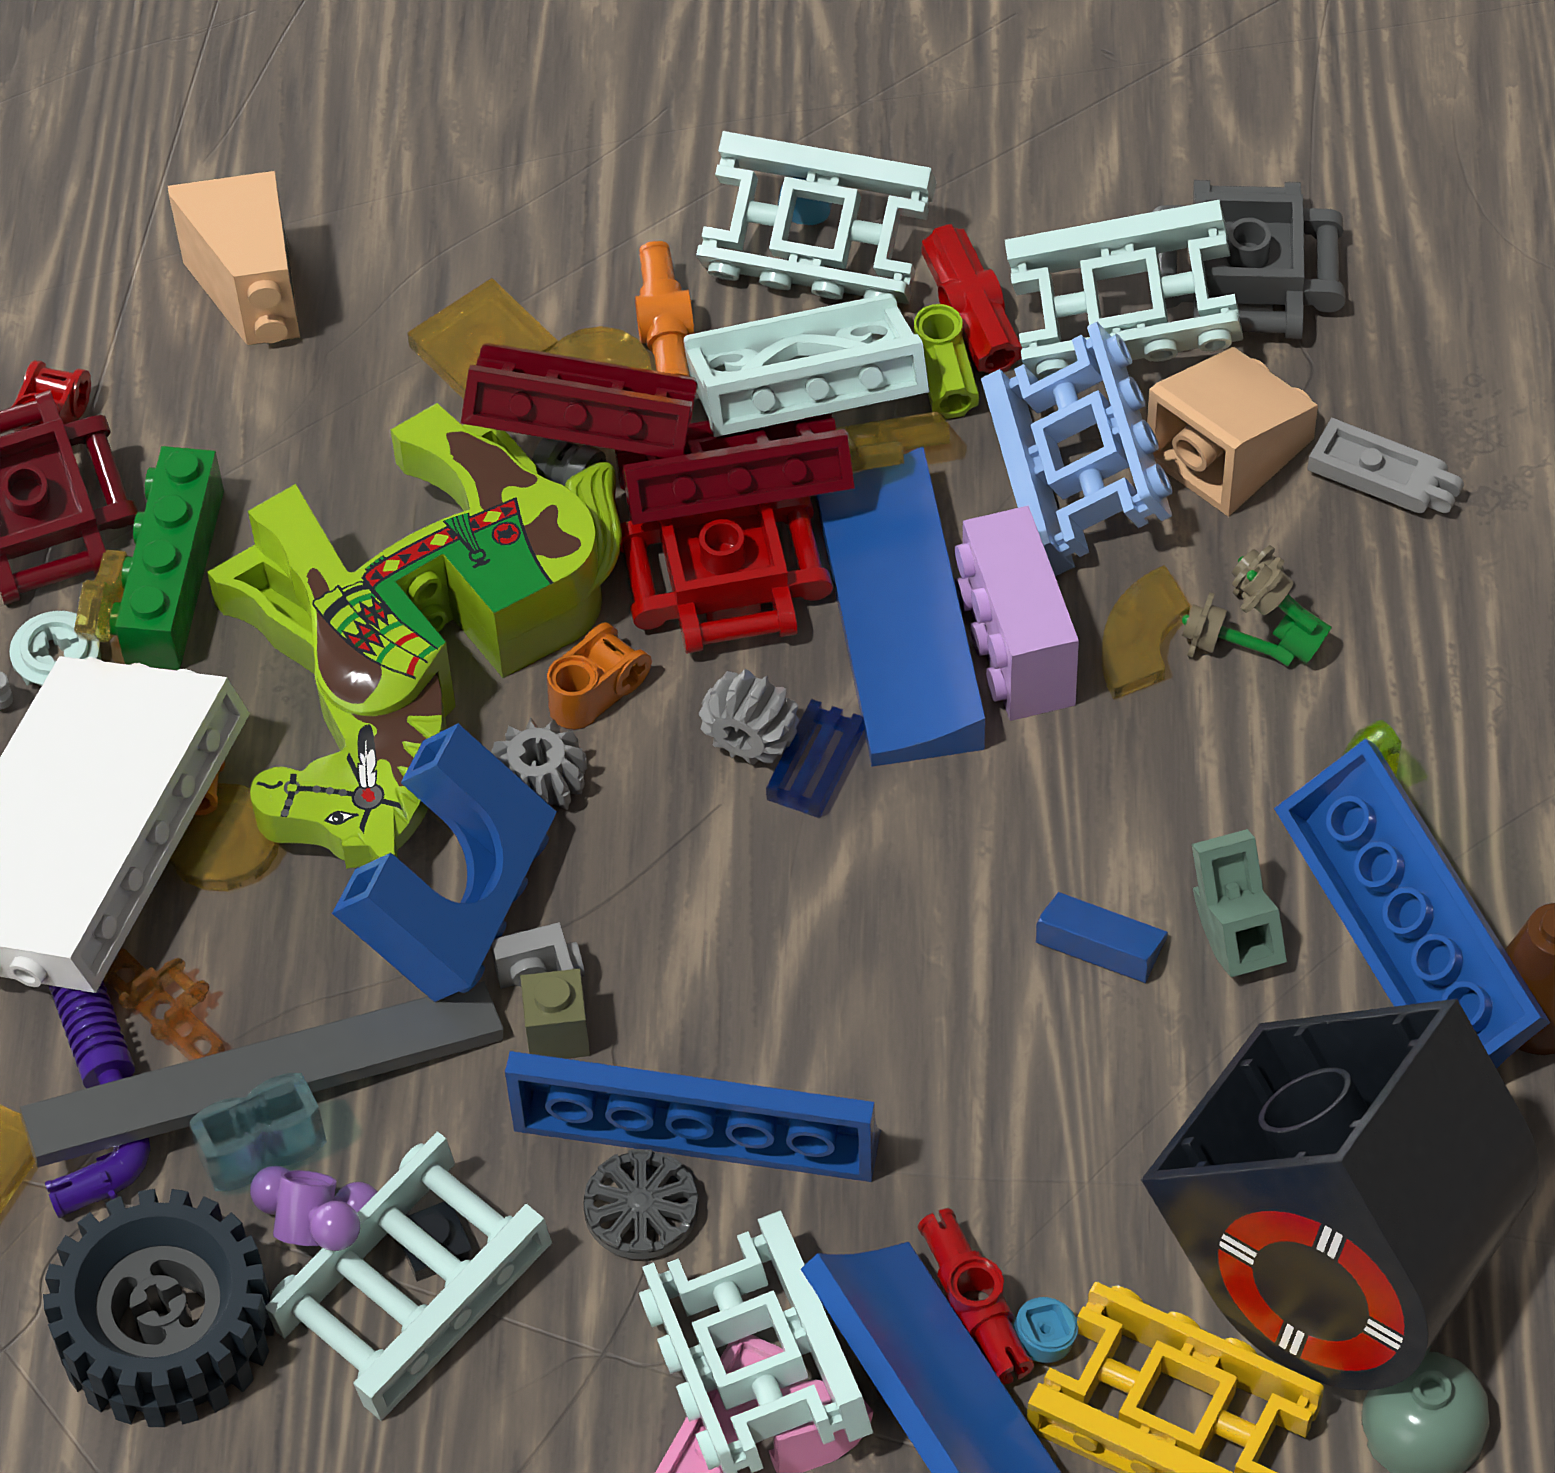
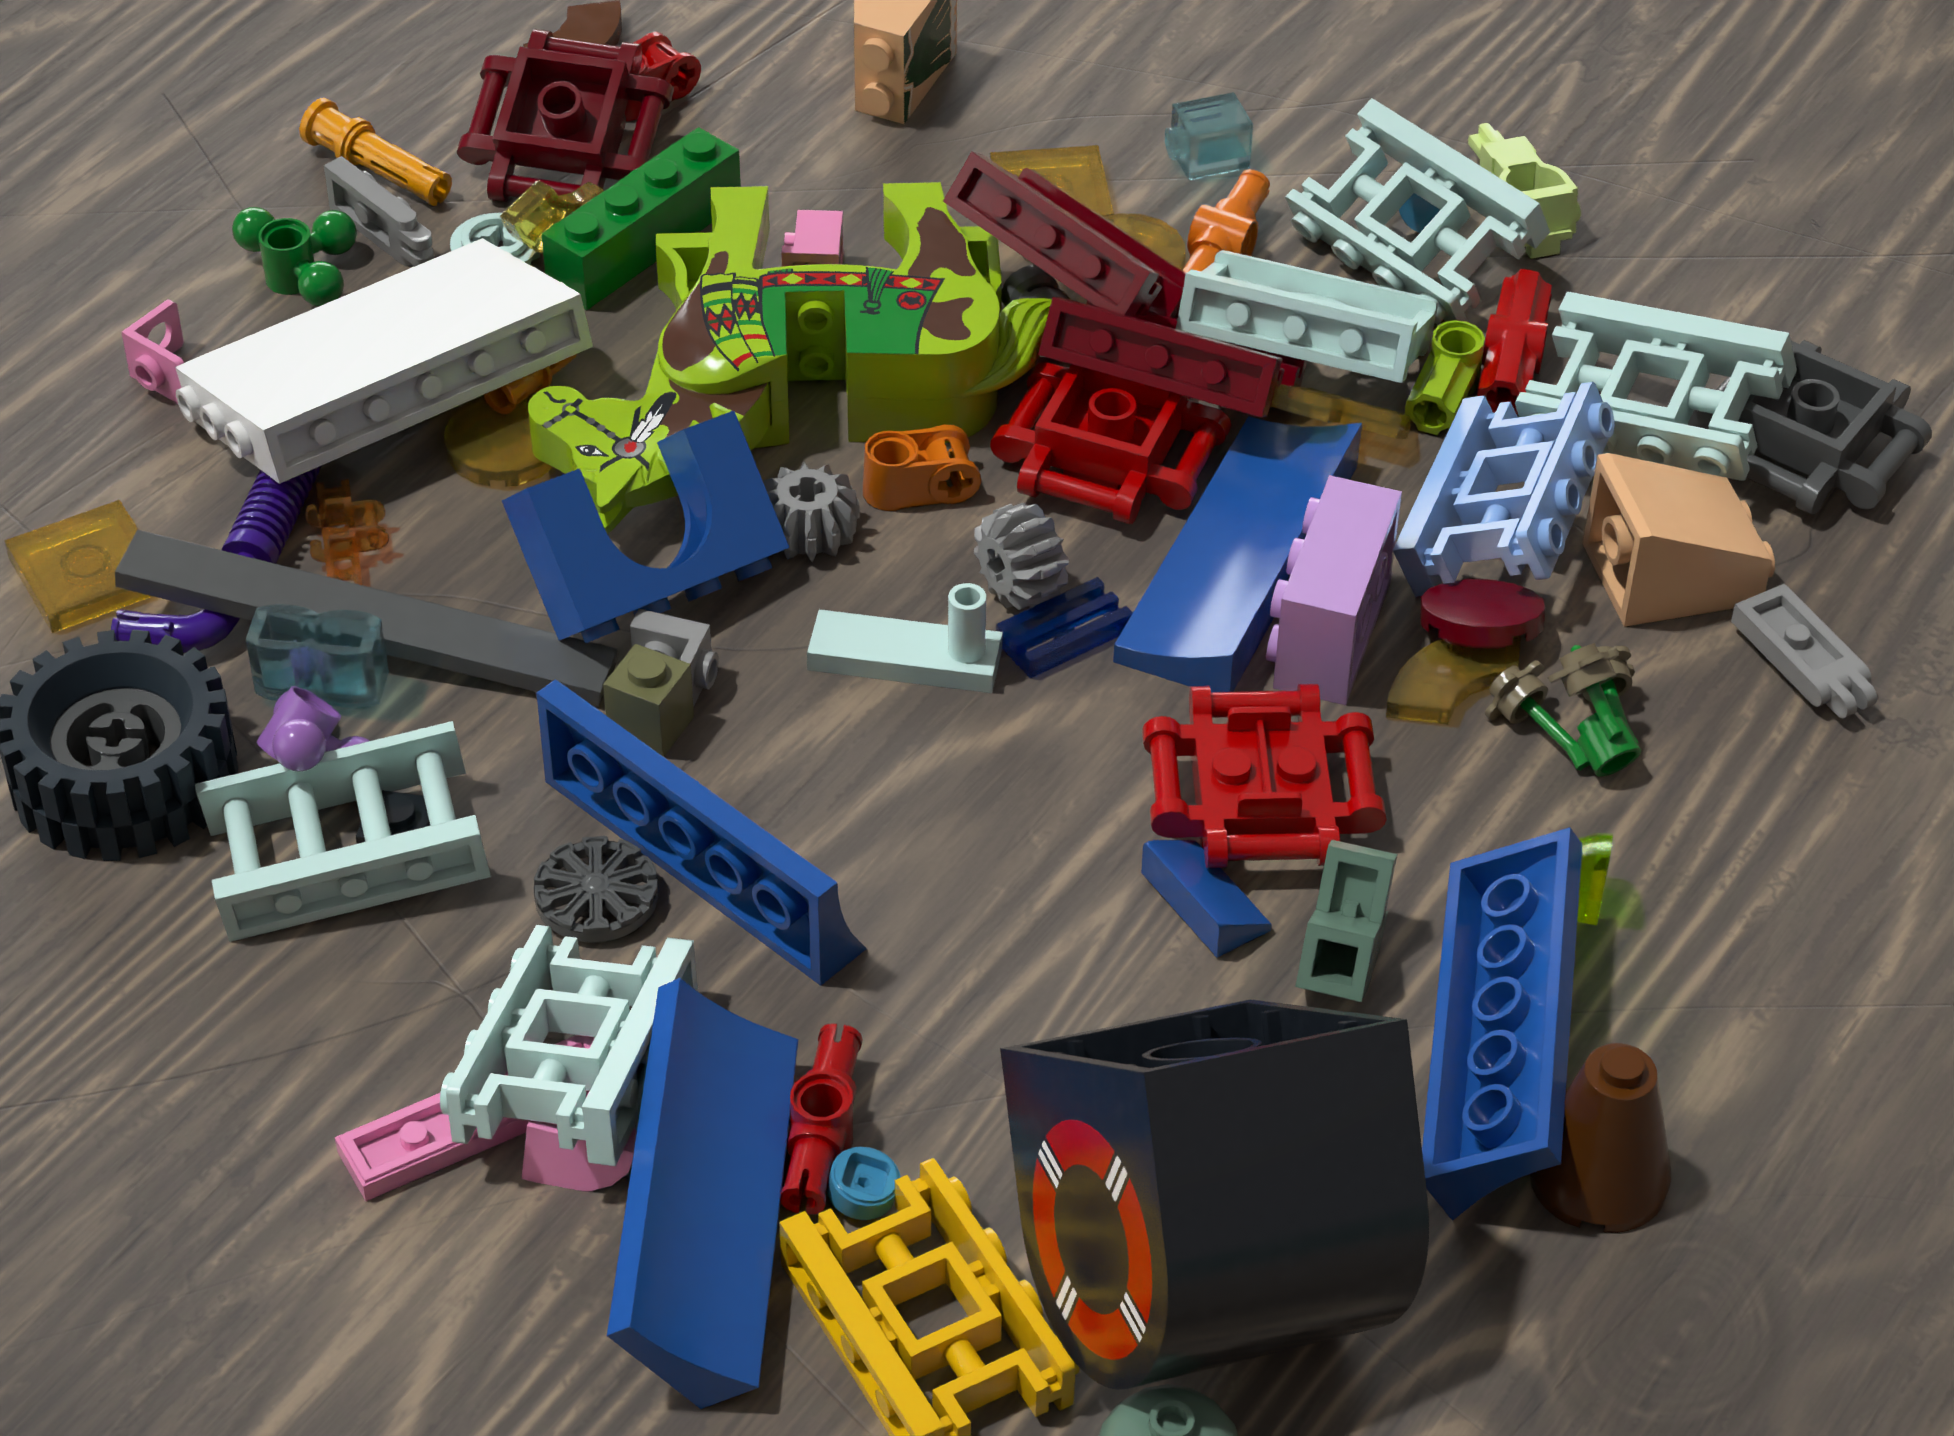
camera: 30 degrees right, 10 degrees down
none -> bright pink brick [781,210,844,267]
none -> light aqua piece [807,583,1003,693]
none -> red brick [1142,684,1387,868]
none -> clear light blue brick [1164,92,1253,180]
none -> dark red tile [1420,579,1545,649]
none -> yellowish green piece [1468,123,1581,259]

